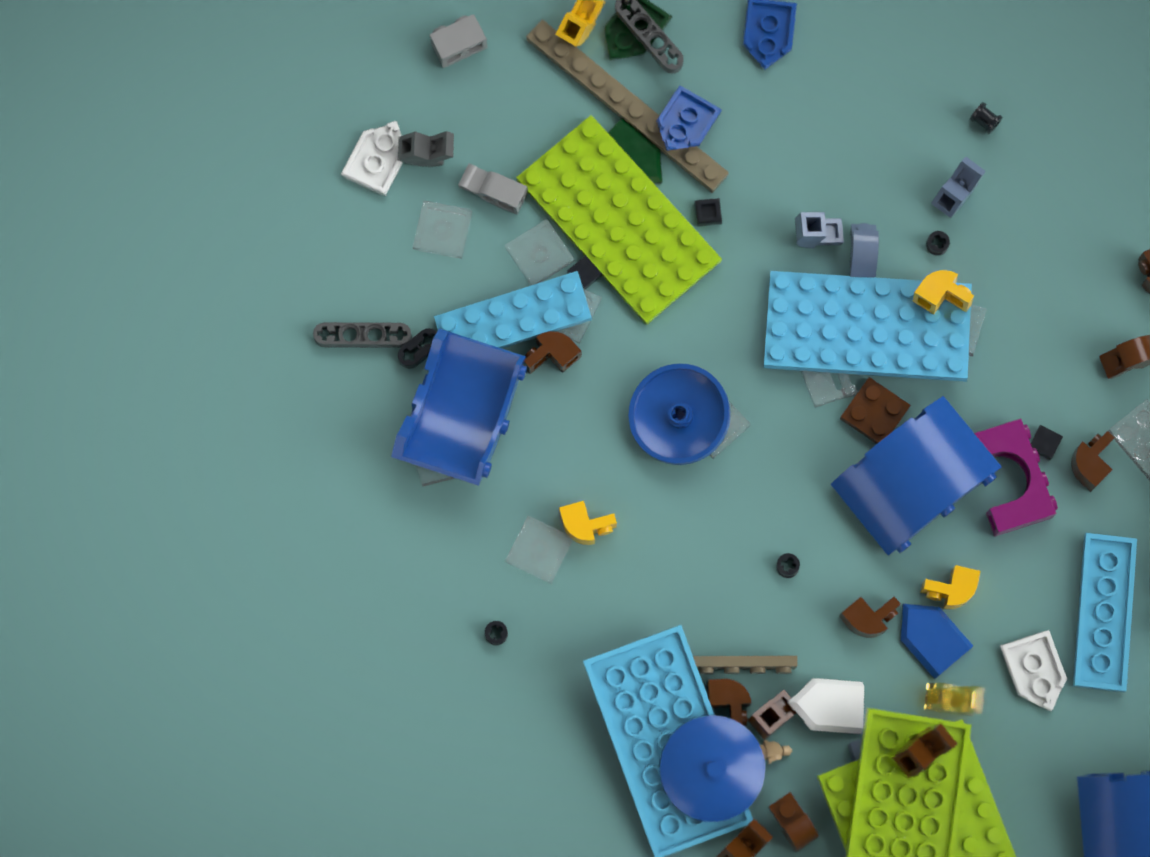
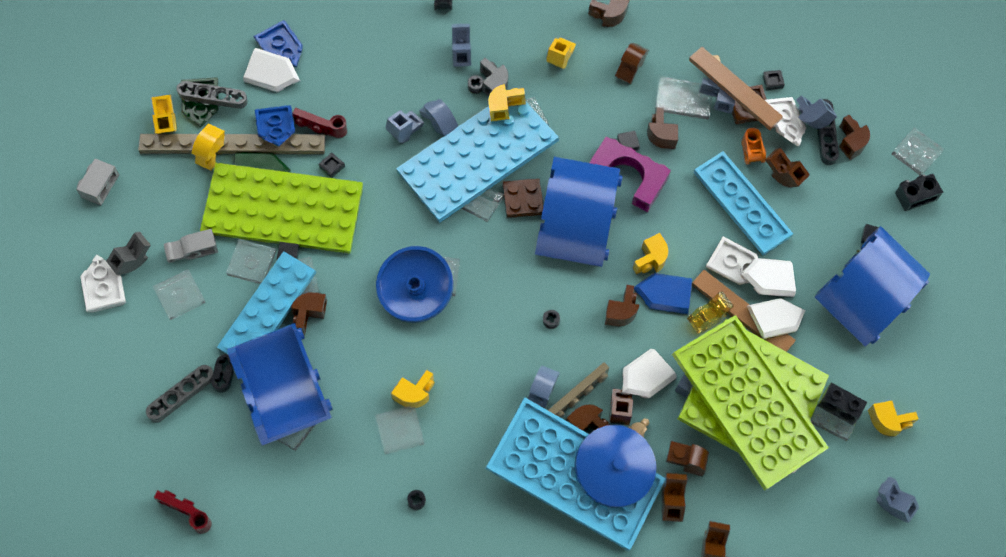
camera: 45 degrees left, 10 degrees down
reddish brown brick [892,723,957,779] -> none
none -> dark red plate [153,490,212,534]
none -> yellow brick [192,124,225,171]
none -> white tile [243,48,300,92]
none -> dark red plate [292,107,348,138]
none -> brick [480,58,508,96]
none -> sand blue brick [528,366,560,409]
none -> yellow brick [546,38,576,69]
none -> medium nougat tile [692,270,796,352]
none -> white tile [740,258,796,297]
none -> white tile [747,298,806,339]

